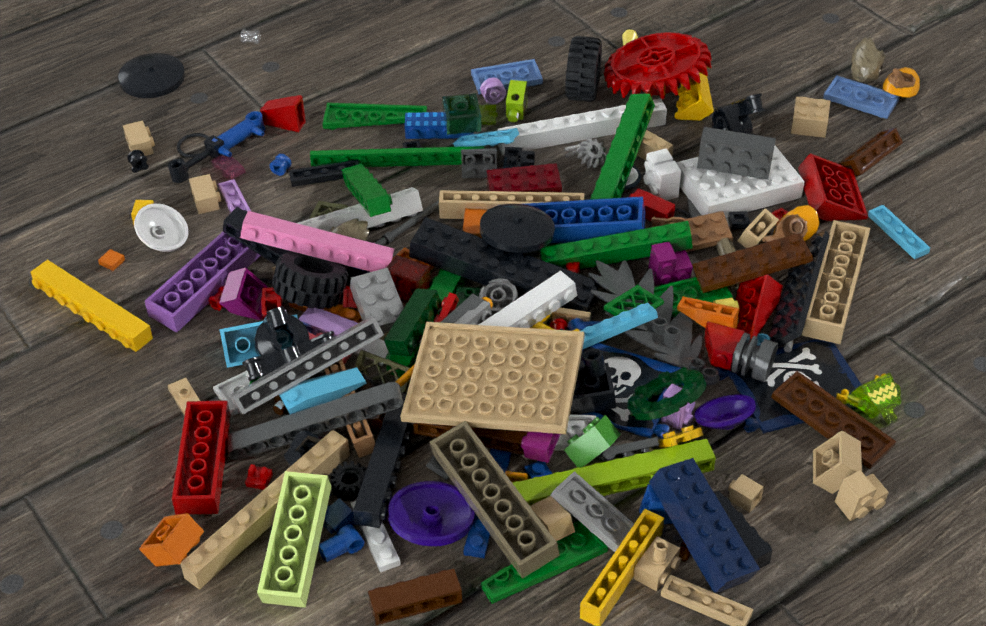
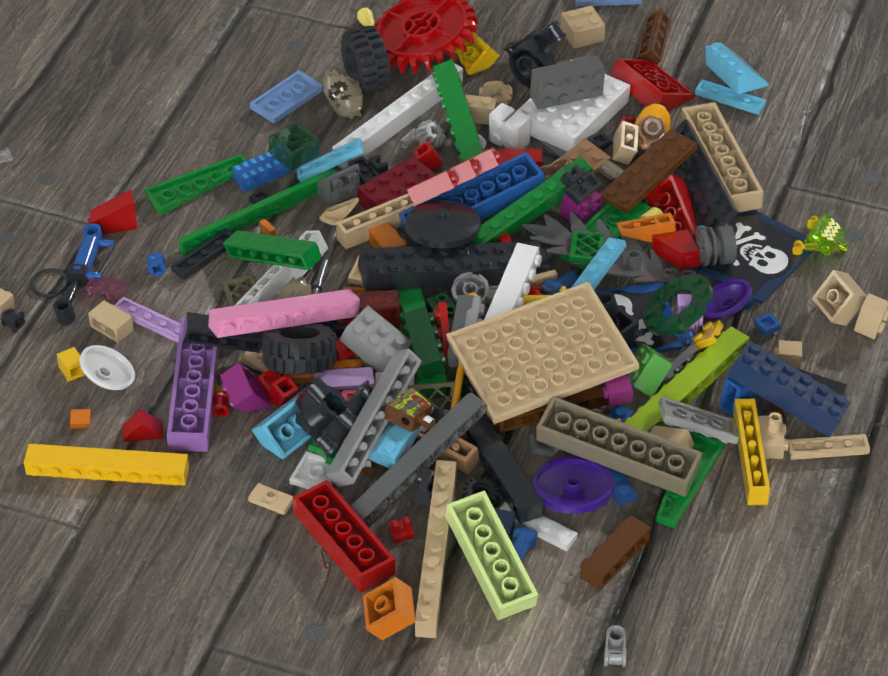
camera: 35 degrees left, 0 degrees up
lavender wheel [480,78,506,104] -> none
lime torso [506,80,528,123] -> none
reddish brown plate [771,371,896,469] -> none
none -> red slope [122,410,163,442]
none -> orange tile [259,219,276,236]
none -> tan slope [319,197,359,225]
none -> dark tan head [322,69,363,119]
none -> reddish brown torso [384,387,436,432]
none -> arch [407,147,502,206]
none -> red brick [414,141,443,171]
none -> tan tile [479,81,513,107]
none -> black plate [560,165,603,206]
none -> medium azure slope [705,42,769,94]
none -> blue plate [754,313,781,336]

